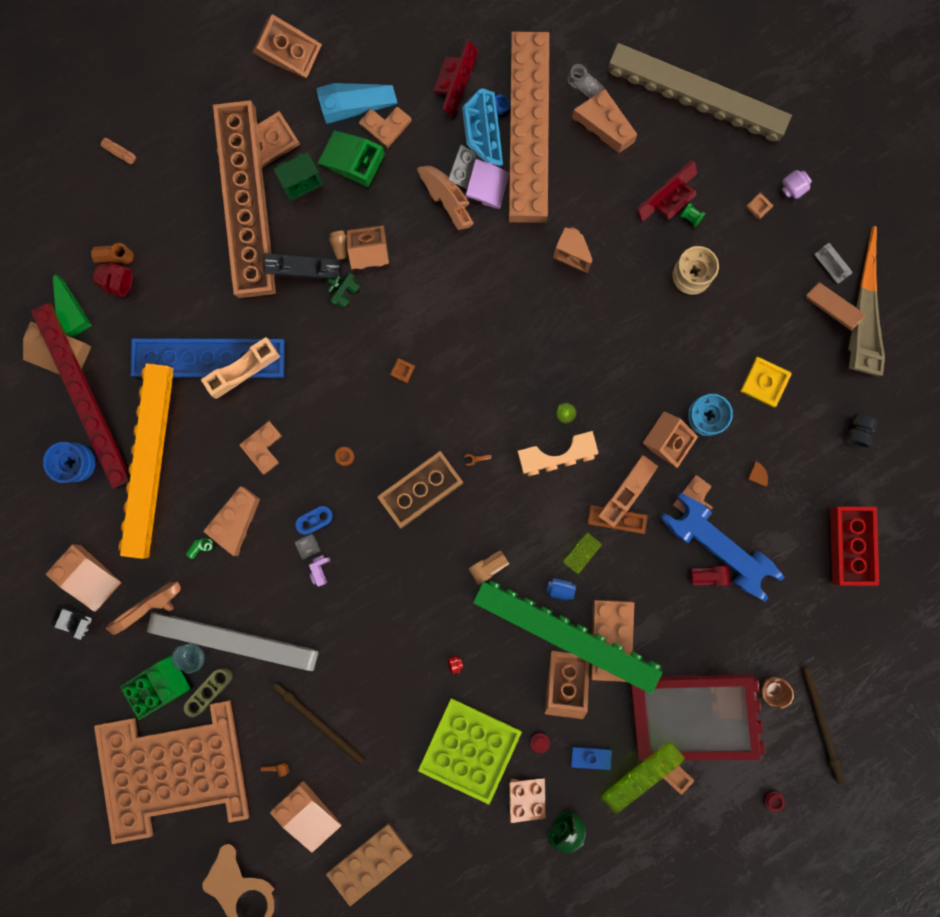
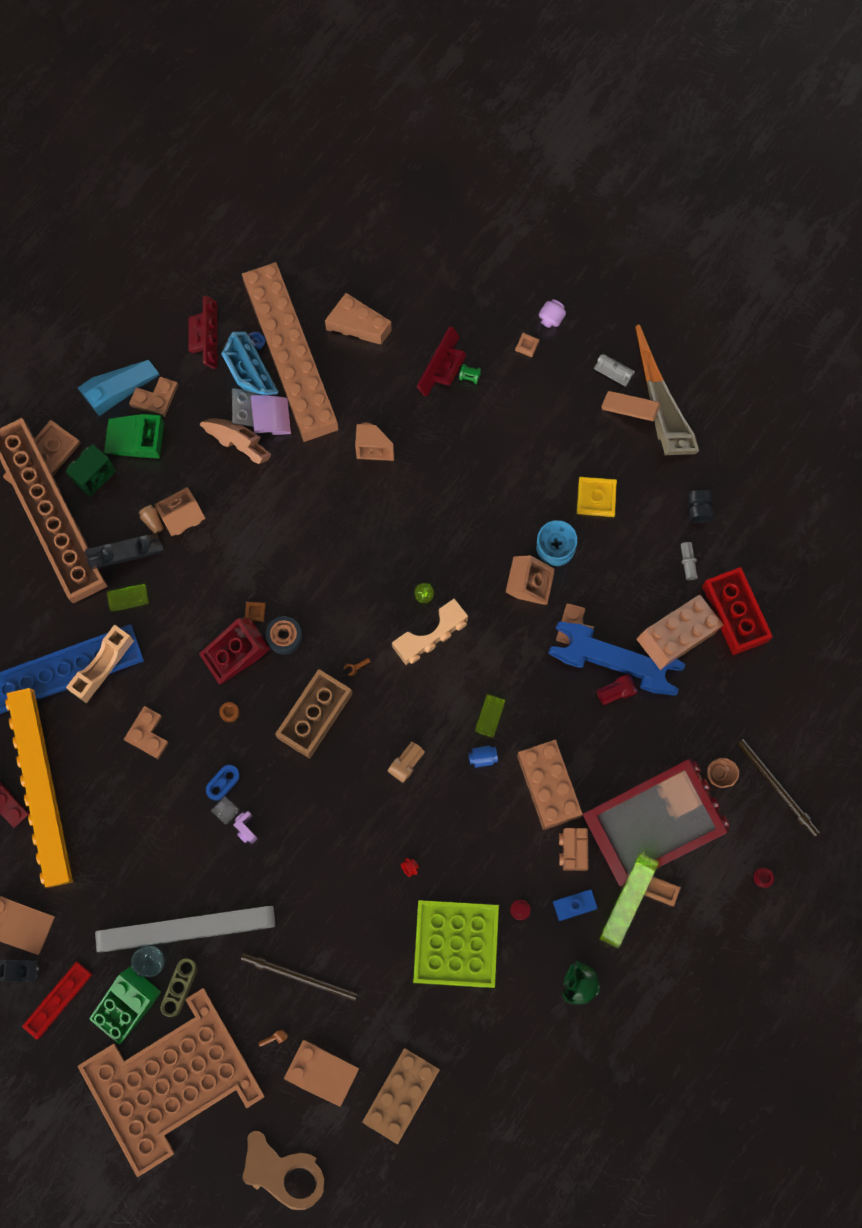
camera: 25 degrees left, 10 degrees down
nougat animal [106,581,181,635] -> none
green arm [185,538,213,559] -> none
nougat wedge [203,486,260,556] -> none
nougat slope [252,14,322,78] -> none
dark green hips [326,273,360,308] -> none
green brick [474,580,664,694] -> none
hinge [509,778,546,823] -> none
nougat slope [544,651,589,719] -> none
clear piece [568,64,604,99] -> none
dark orange tile [587,505,648,534] -> none
nougat slope [598,455,658,528] -> none
dark tan brick [607,43,792,142] -> none
tan wheel [672,246,719,295] -> none
dark orange tile [747,462,768,487] -> none
none -> red tile [22,961,93,1040]
none -> clear neon green tile [107,584,149,612]
none -> dark red slope [199,618,271,684]
none -> wheel [265,616,303,655]
none -> nougat brick [559,828,588,871]
none -> nougat brick [637,595,724,670]
none -> light grey axle [681,542,698,580]

